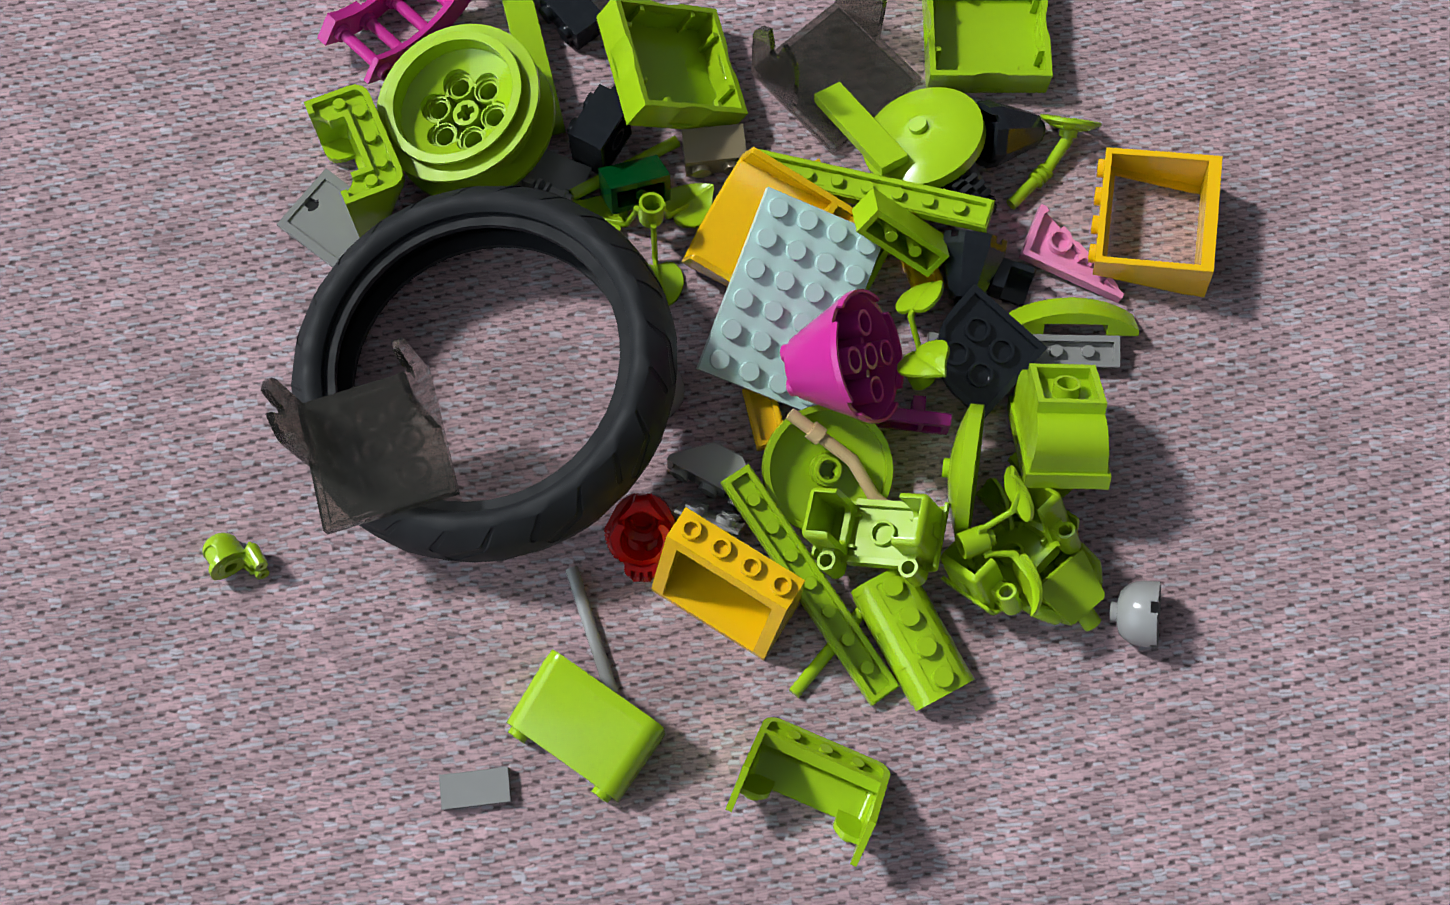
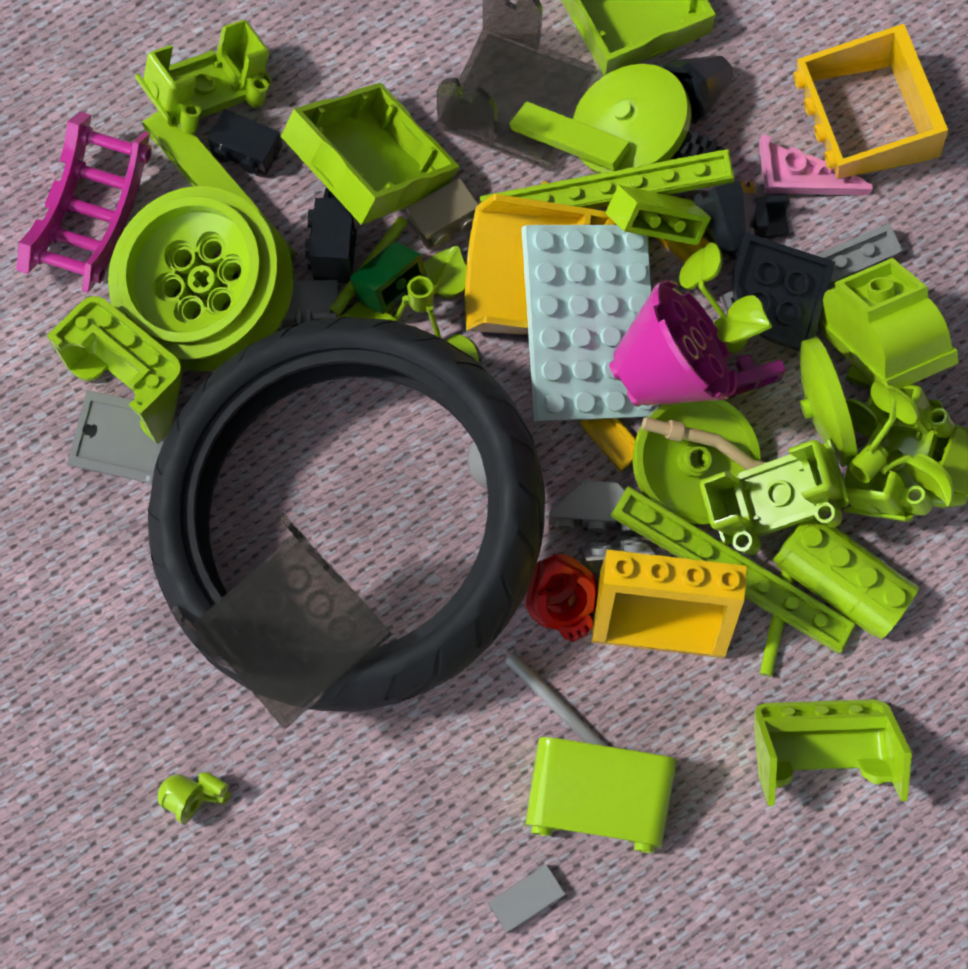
camera: 25 degrees left, 0 degrees up
lime dish [1006,114,1102,210] -> none
lime slope [1009,297,1139,336] -> none

